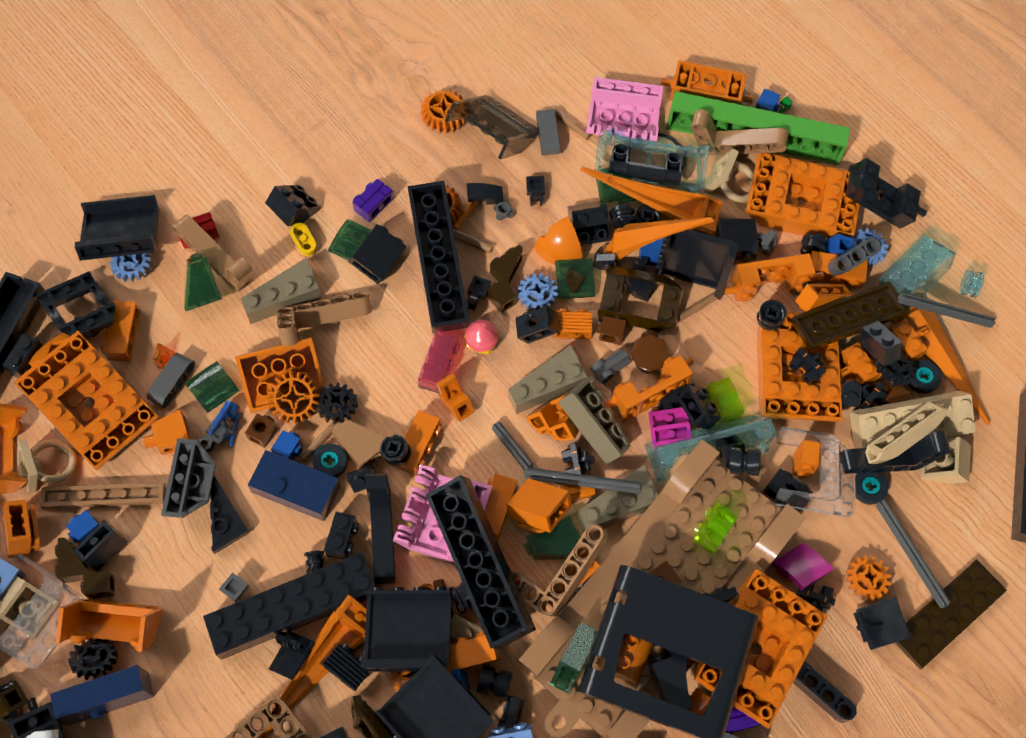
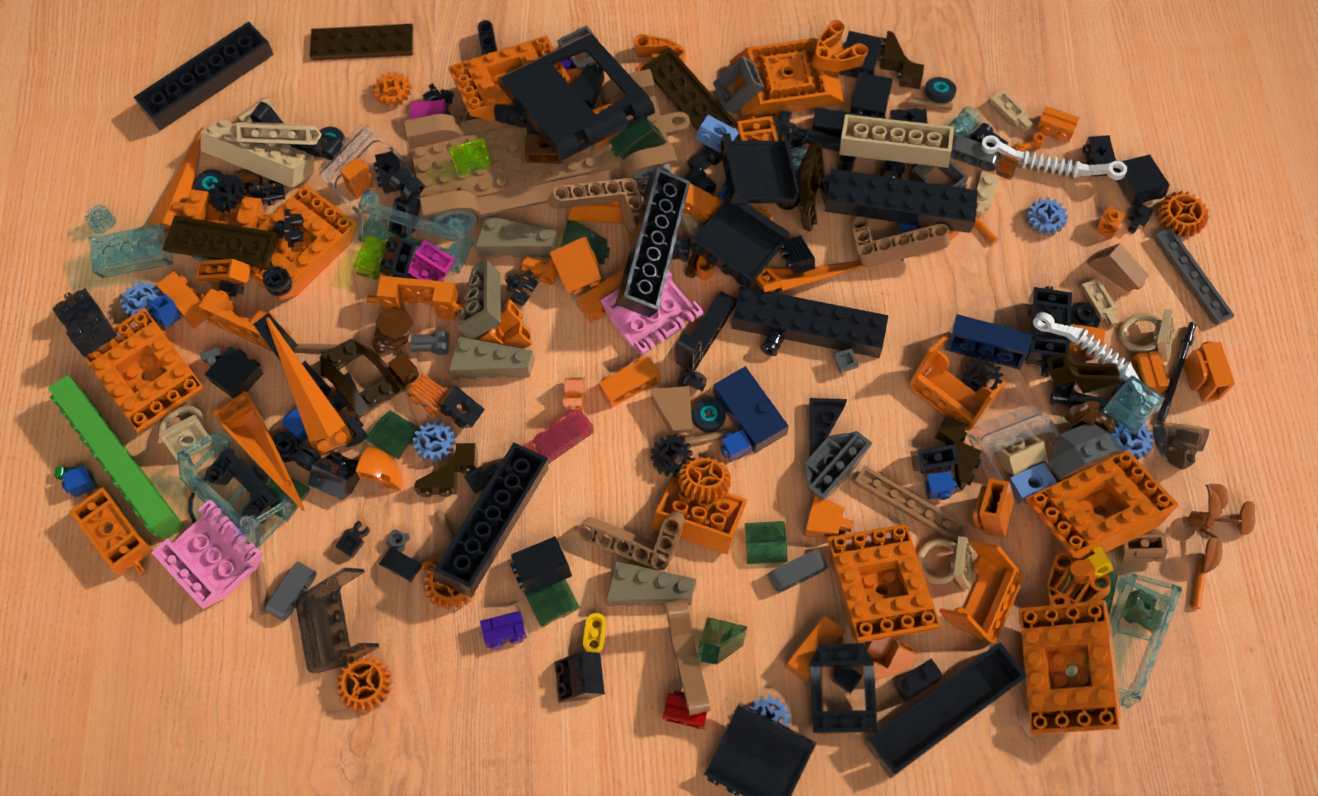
camera: 140 degrees left, 0 degrees up
clear orange slope [153,343,175,369] -> none
black plate [198,419,235,453] -> none
blue plant [206,401,241,447] -> none
reddish brown brick [245,413,277,448] -> none
black hinge [269,632,315,680] -> none
black brick [324,511,359,560] -> none
black wheel [380,434,411,466] -> none
coral hair [464,320,499,355] -> none
dark grey axle [492,422,533,470] -> none
dark grey axle [524,467,642,494] -> none
dark brown tile [566,268,585,294] -> none
medium nougat beam [691,110,789,155] -> none
black wheel [800,233,828,255] -> none
dark grey beam [828,238,880,276] -> none
black plate [841,378,862,407] -> none
black plate [853,597,911,650] -> none
black brick [861,321,902,366] -> none
dark grey axle [876,499,951,608] -> none
dark grey axle [897,293,996,328] -> none

